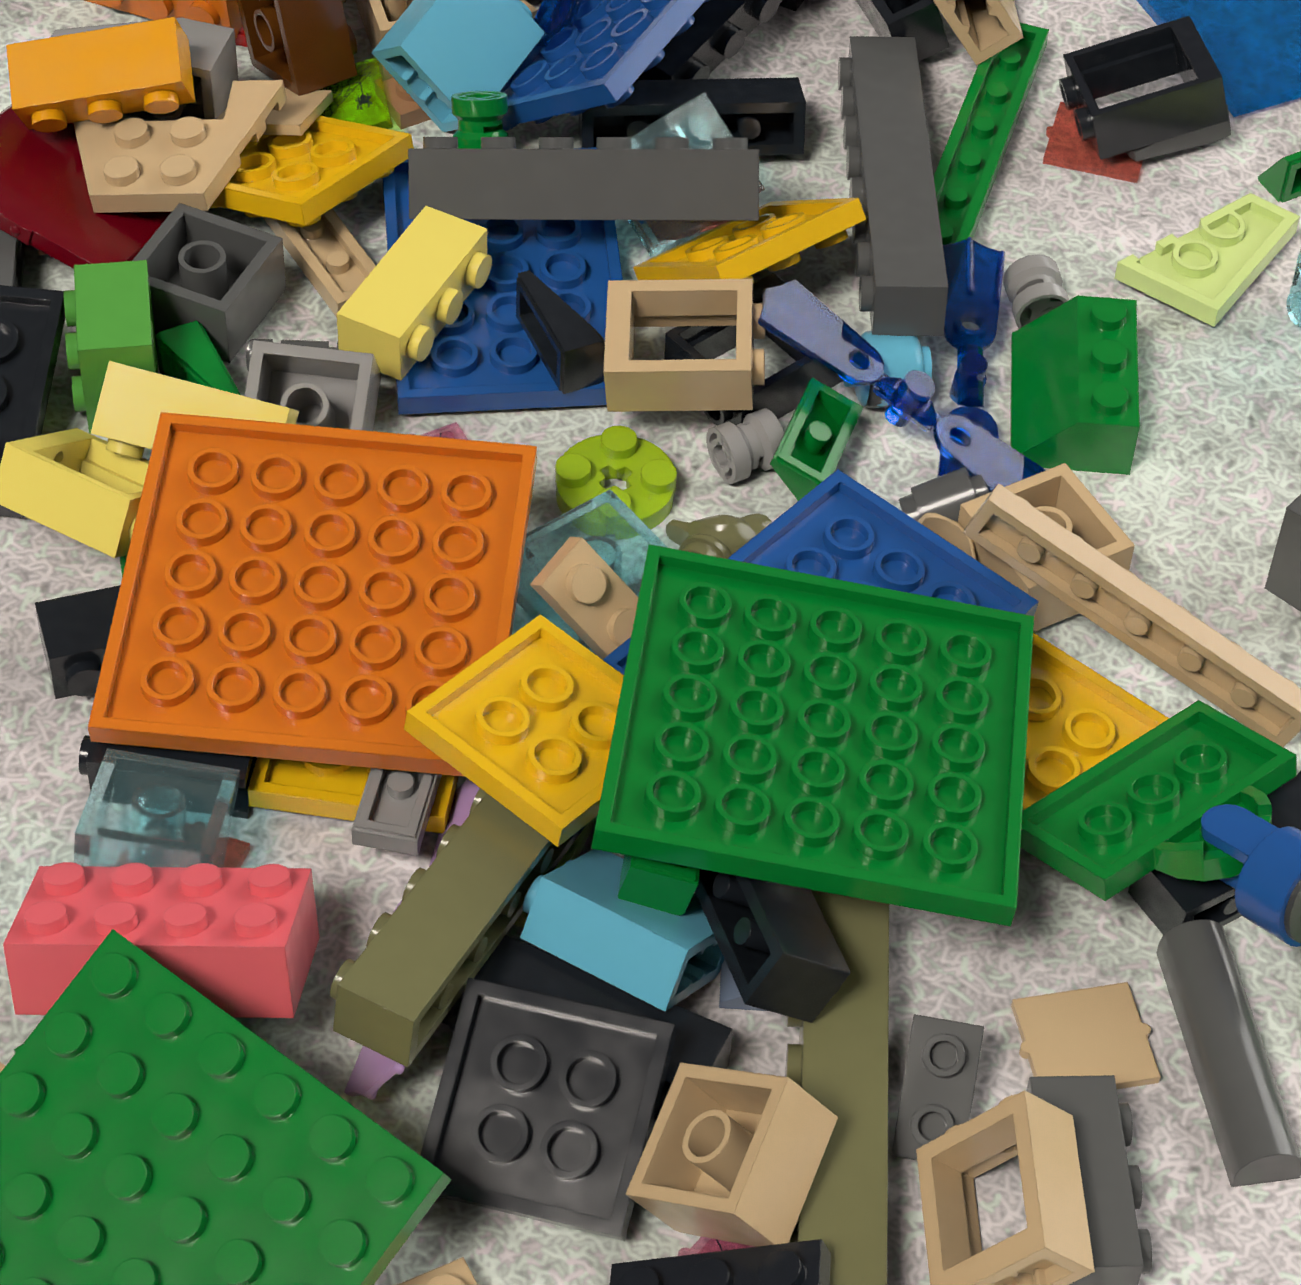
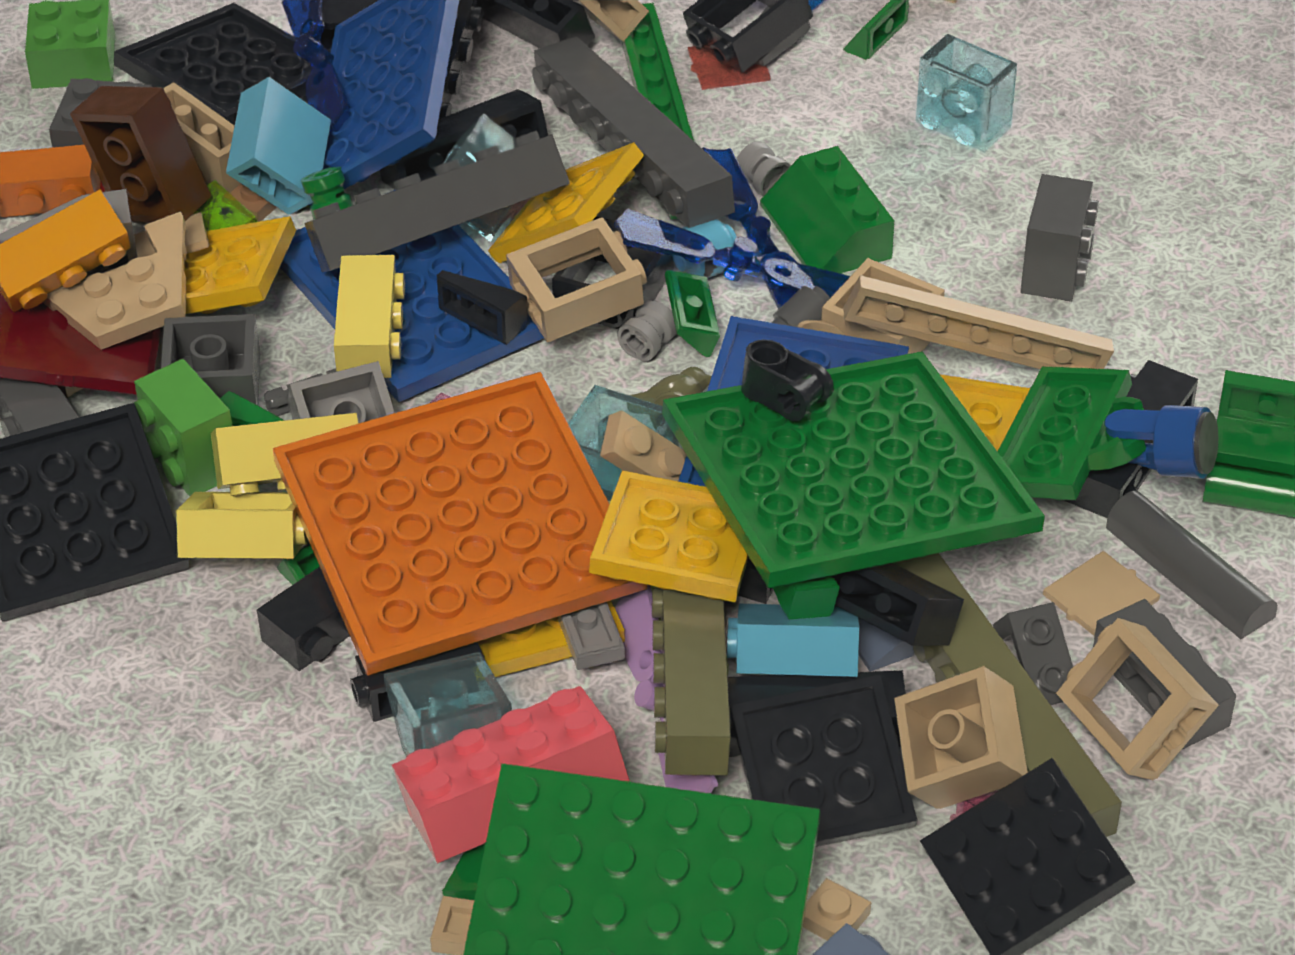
camera: 25 degrees left, 5 degrees down
tan plate [263,209,376,318] -> none
lime plate [555,425,677,536] -> none
yellowish green wing [1114,193,1300,327] -> none
none -> black piece [741,339,834,421]

